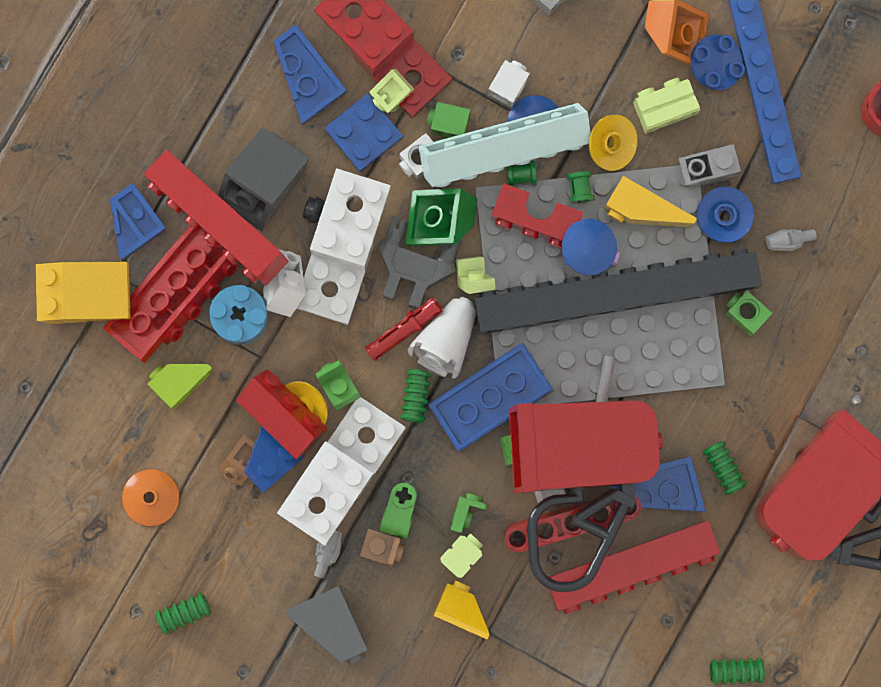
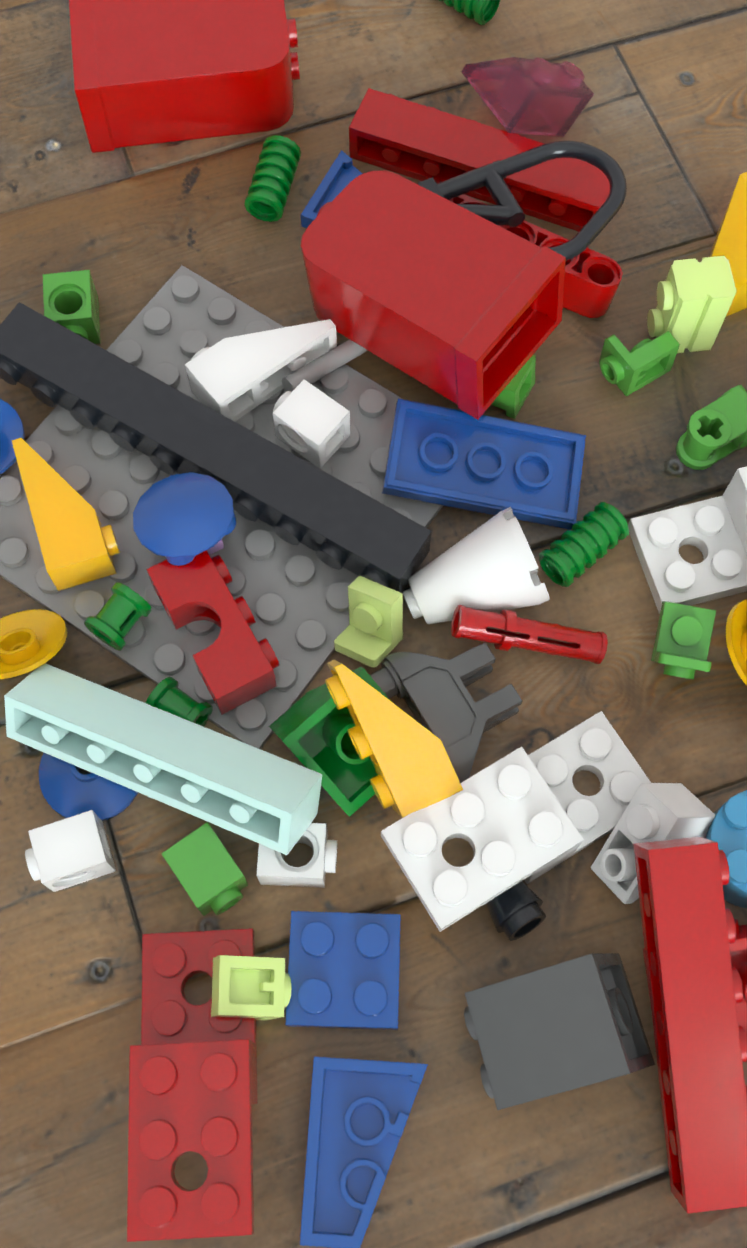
camera: 135 degrees left, 15 degrees down
none -> white slope [185,319,337,421]
none -> white brick [273,379,351,469]
none -> yellow slope [325,660,463,818]
none -> clear pink slope [461,57,594,137]

